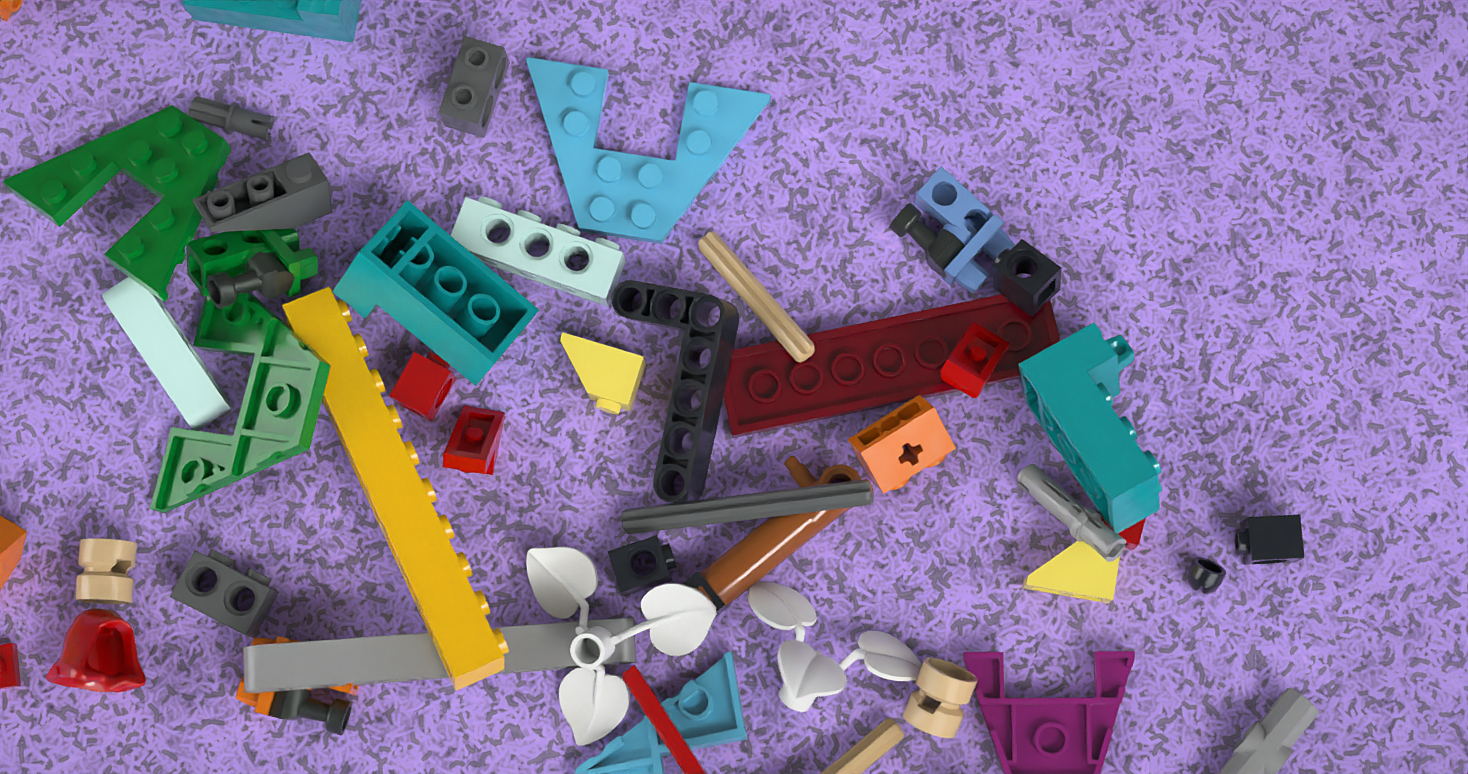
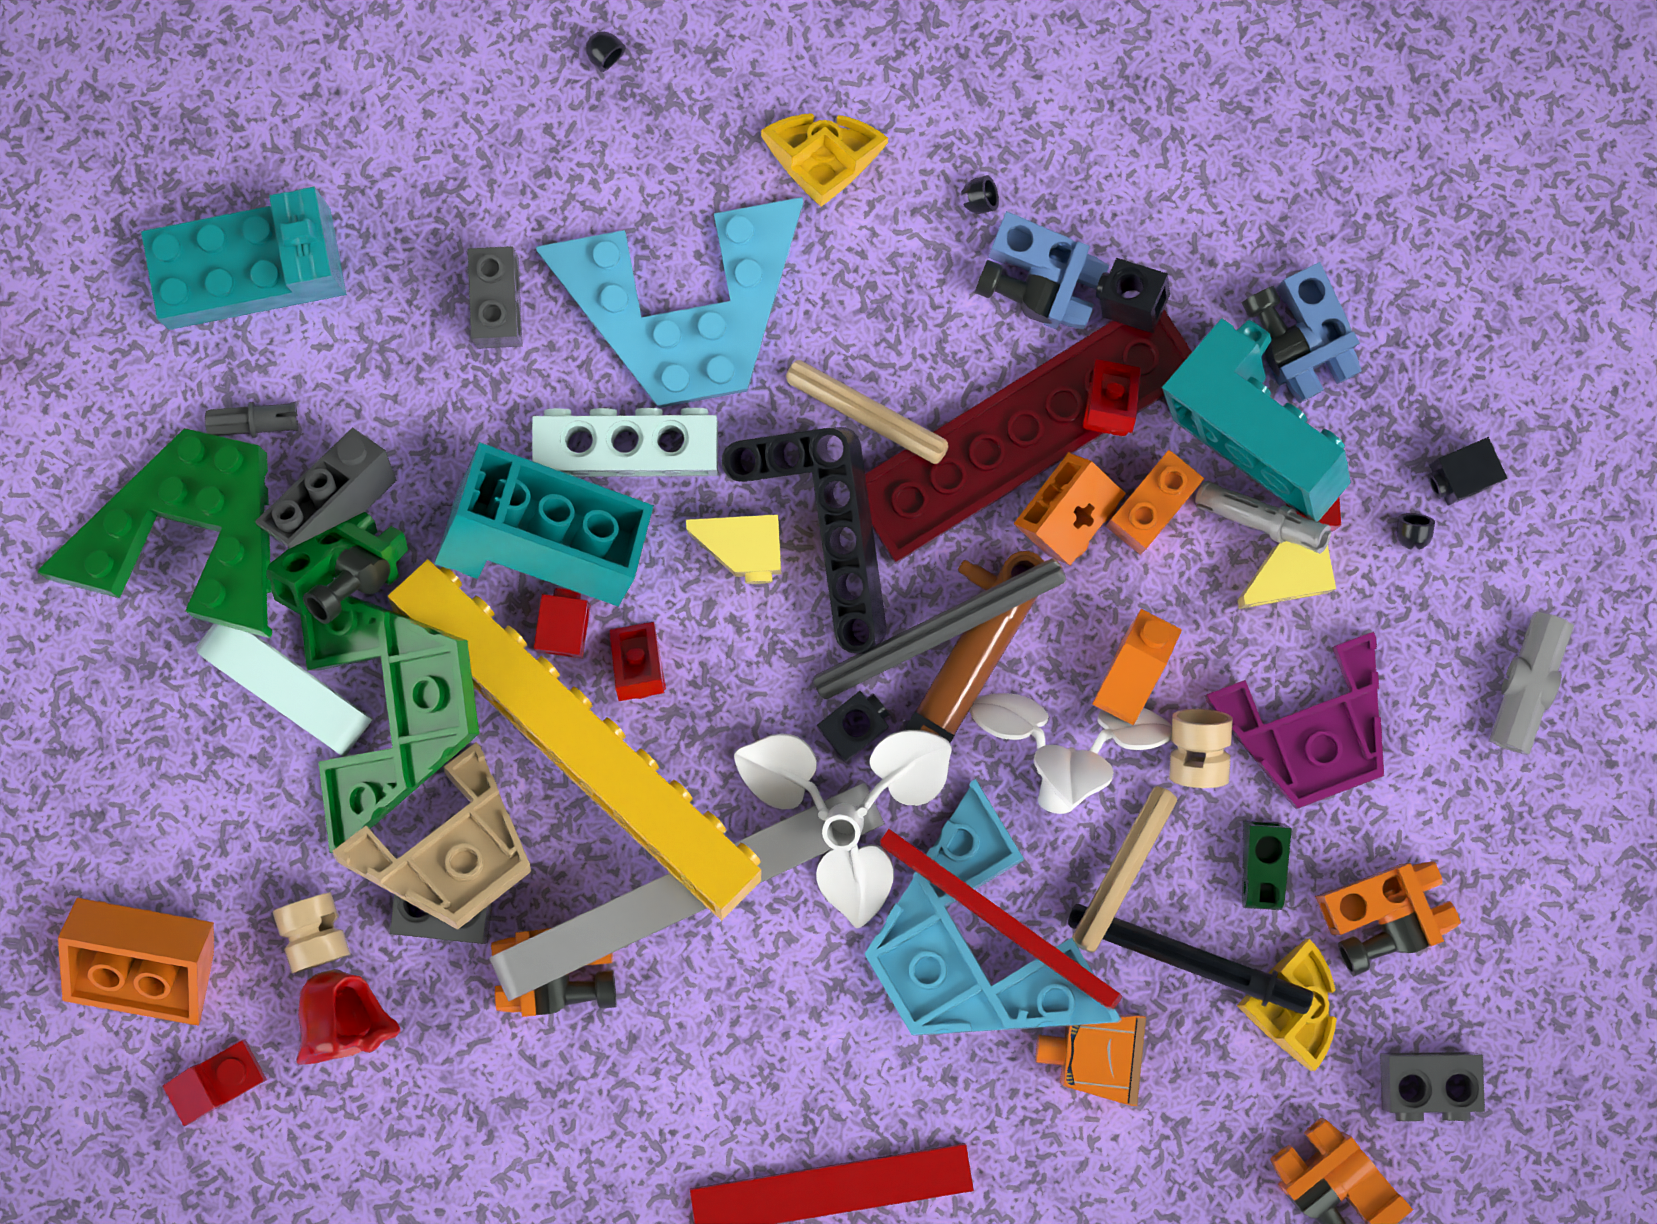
camera: 30 degrees left, 5 degrees up
none -> tan wing [332,742,531,930]
none -> yellow brick [761,113,888,207]
none -> black hinge [961,175,999,214]
none -> orange slope [1092,609,1182,725]
none -> orange brick [1105,450,1205,555]
none -> medium blue hips [1241,262,1362,403]

